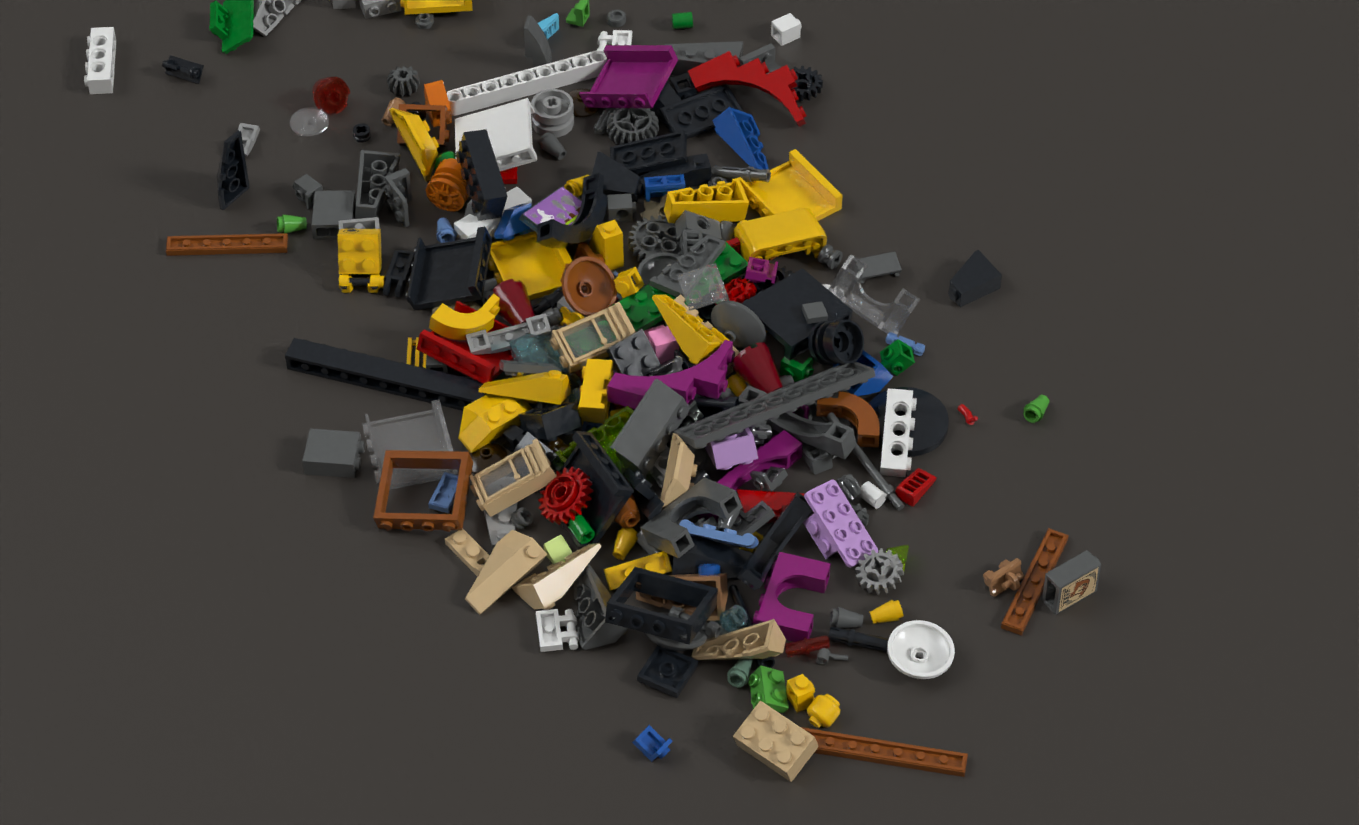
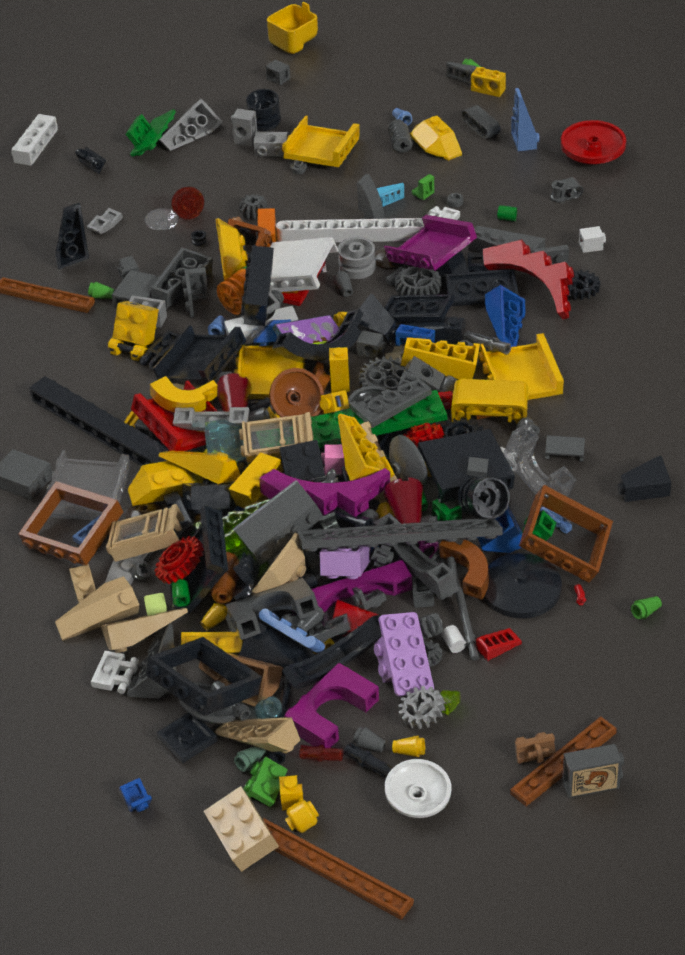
camera: 25 degrees right, 5 degrees down
dark grey plate [499,360,561,376] -> none
clear bracket [677,263,729,311] -> none
blue tile [698,564,720,575] -> none
magenta plate [745,257,778,283] -> none
dark grey hand [816,648,848,666] -> none
white brick [880,388,917,477] -> none
none -> dark orange window [519,485,613,583]

